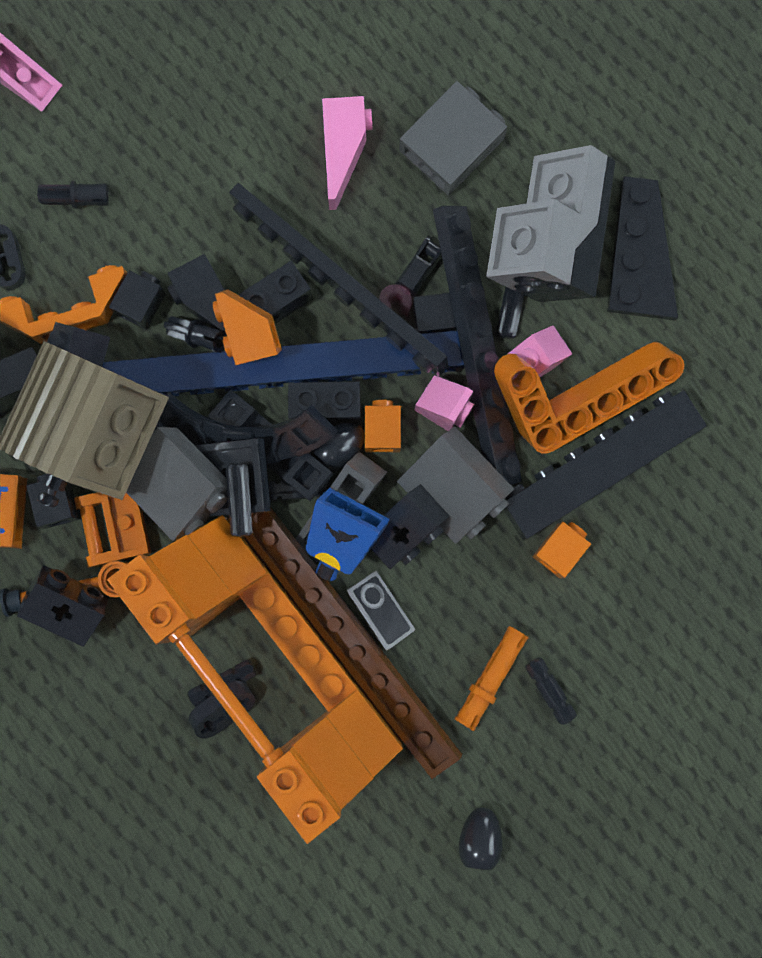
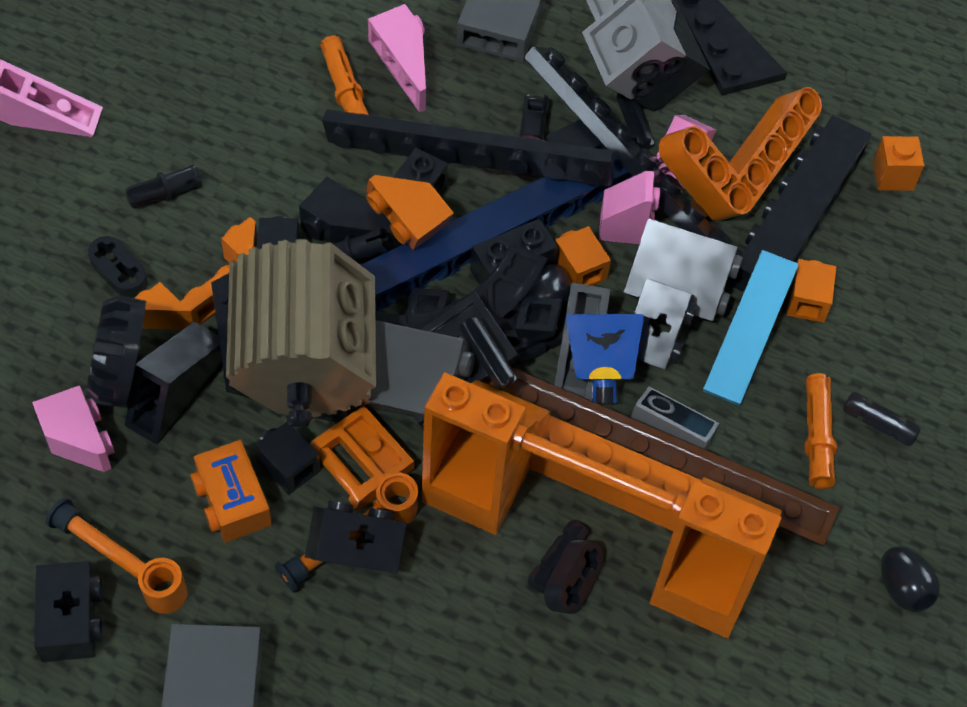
camera: 30 degrees left, 25 degrees down
none -> orange pin [320,36,369,115]
none -> medium azure tile [703,250,799,407]
none -> orange brick [873,136,924,191]

